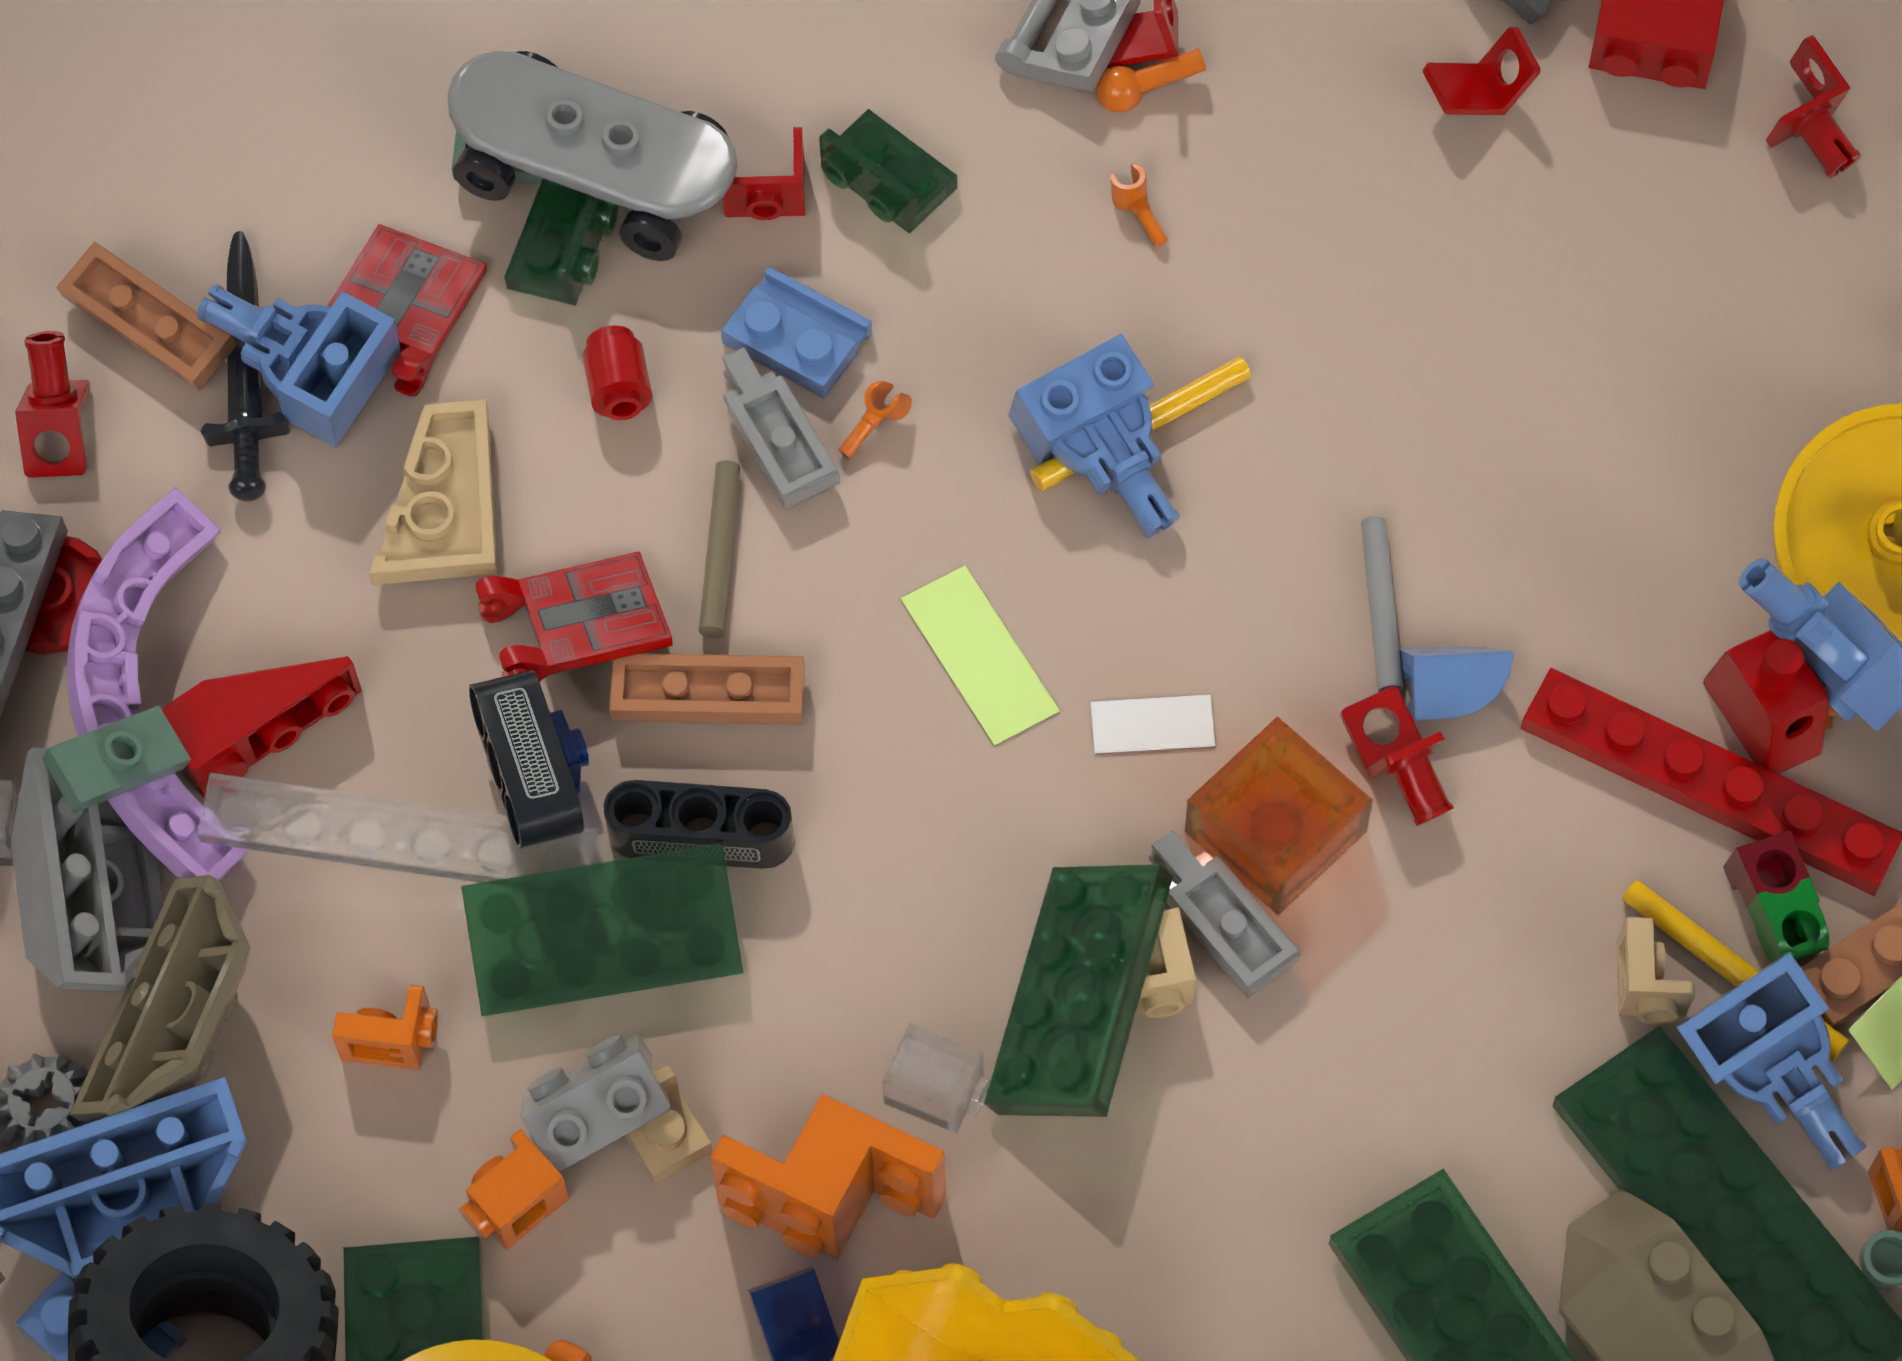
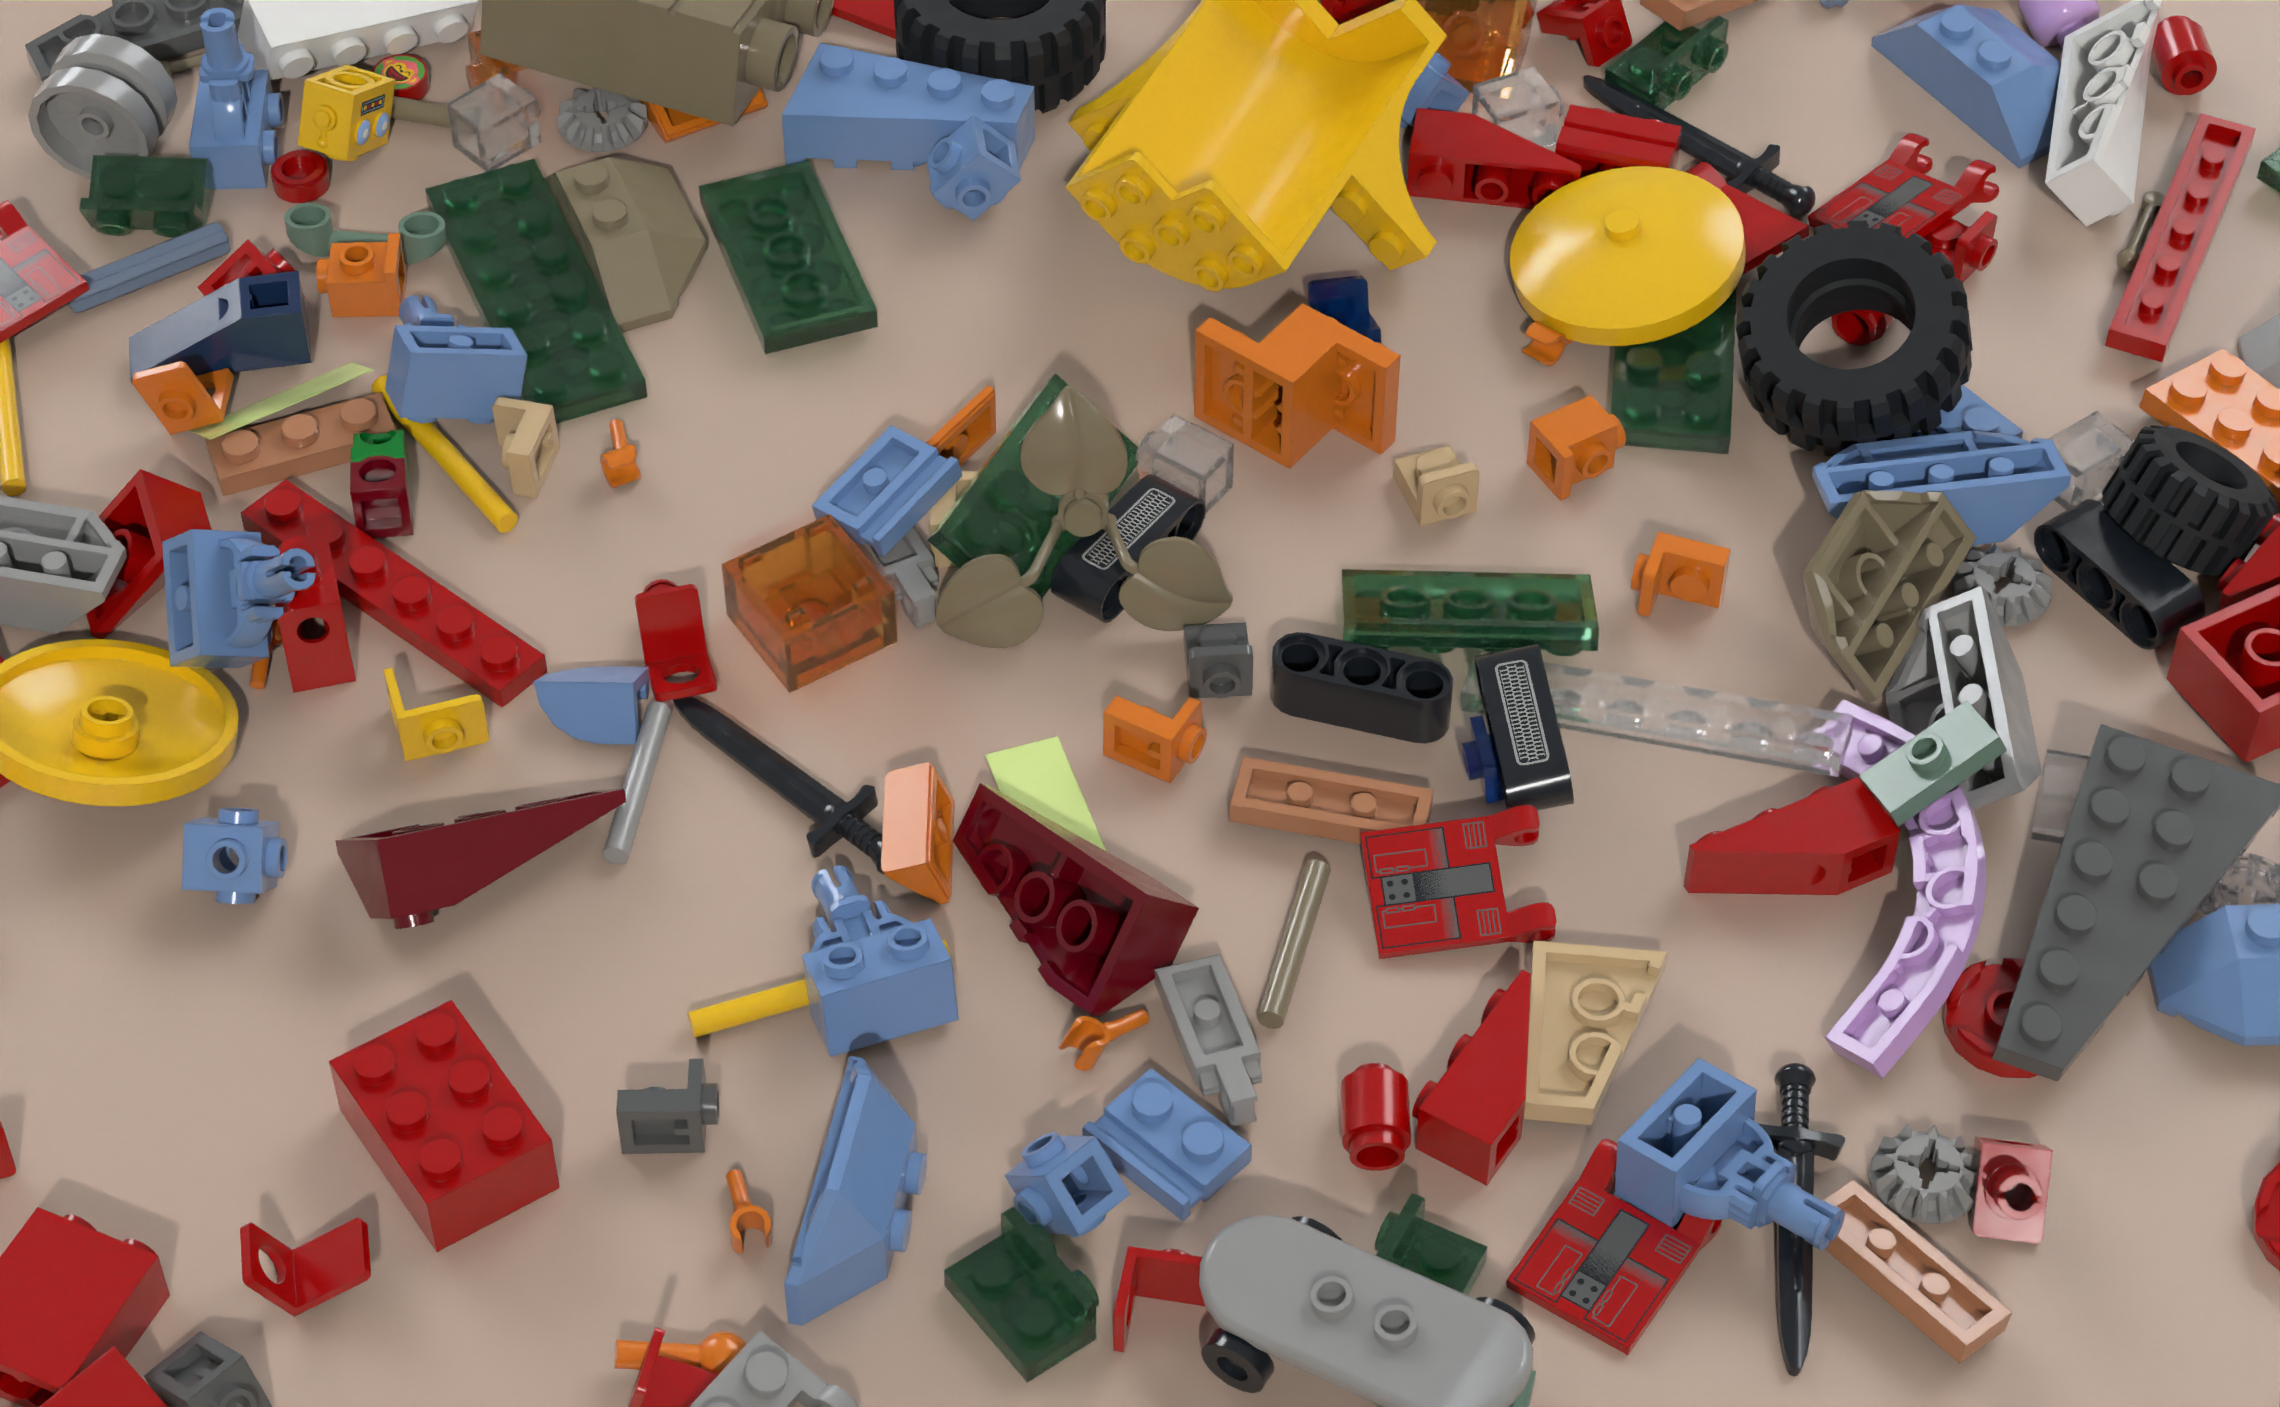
camera: 170 degrees left, 15 degrees down
light grey bracket [521,1033,670,1172] -> none
white sticker [1090,695,1216,754] -> none
none -> medium blue brick [182,807,288,904]
none -> red brick [329,1000,560,1252]
none -> dark red wedge [335,789,626,929]
none -> yellow bracket [383,667,489,762]
none -> orange hand [600,419,641,488]
none -> dark grey bracket [616,1058,719,1154]
none -> black sword [672,696,884,875]
none -> medium blue wedge [784,1056,927,1326]
none -> medium blue plate [812,425,962,557]
none -> slope [881,762,955,904]
none -> orange slope [926,385,997,466]
none -> dark tan plant [936,385,1233,648]
none -> dark red wedge [953,783,1199,1017]
none -> medium blue brick [1004,1132,1130,1237]
none -> black beam [1050,474,1207,623]
none -> orange bracket [1103,696,1207,783]
none -> dark grey bracket [1183,622,1253,698]
none -> red slope [1412,970,1531,1186]
none -> light grey gear [1870,1124,1979,1224]

